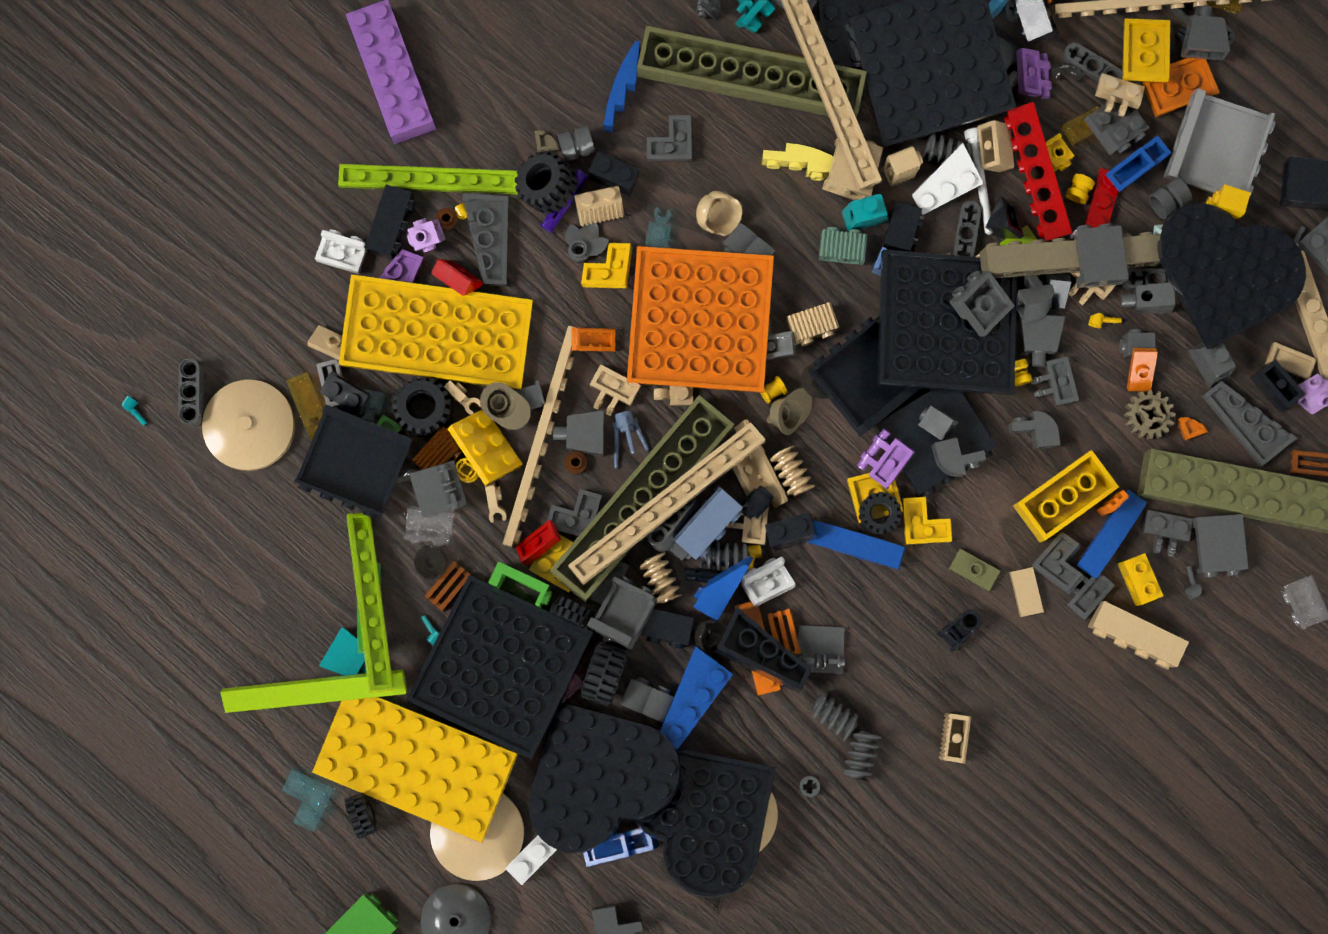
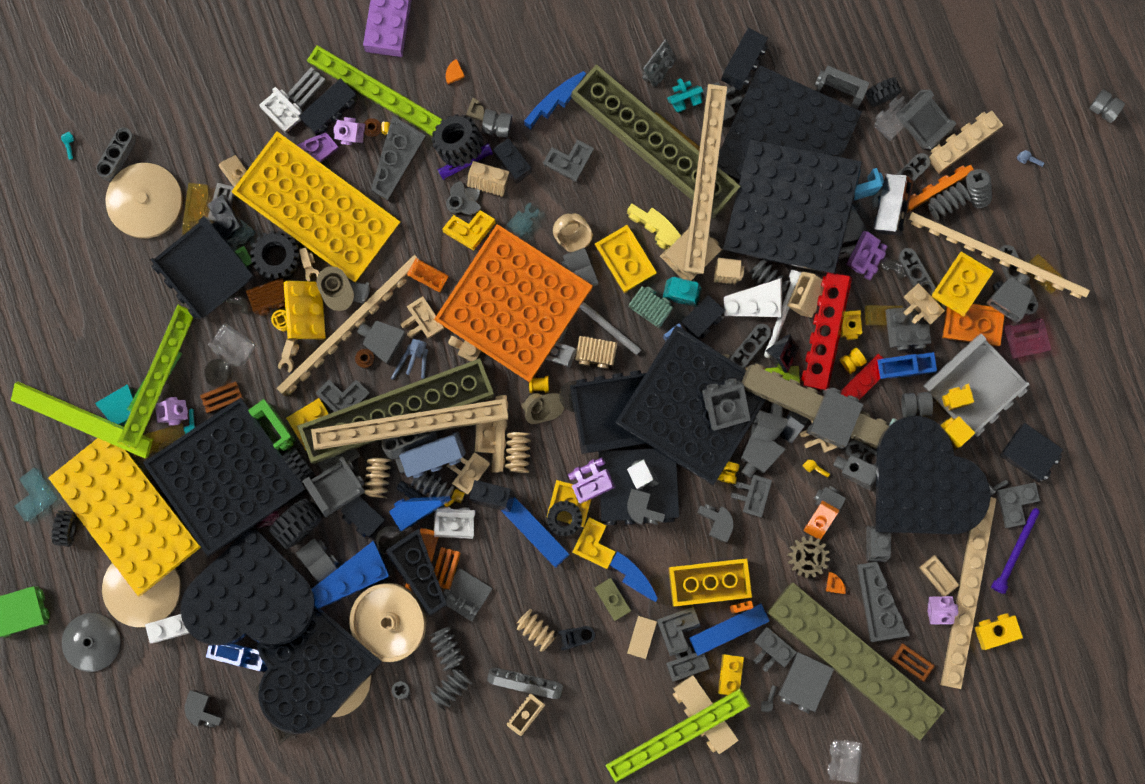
camera: 30 degrees right, 0 degrees up
dark grey hinge [409,460,467,518] -> none
red slope [432,259,483,296] -> none
red plate [516,520,561,566] -> none
black brick [740,485,774,520] -> none
black brick [1250,359,1305,412] -> none
none -> clear yellow plate [134,423,185,458]
none -> lavender brick [155,397,188,426]
none -> light grey tile [287,67,326,108]
none -> tan dish [350,583,426,662]
none -> orange tile [446,59,465,85]
none -> dark grey beam [487,668,563,699]
none -> tan piece [516,609,557,652]
none -> light grey bar [580,302,641,355]
none -> yellow plate [595,225,657,293]
none -> lime tile [606,688,750,783]
none -> blue slope [609,552,658,602]
none -> yellow brick [942,384,974,411]
none -> clear pink plate [1004,318,1051,359]

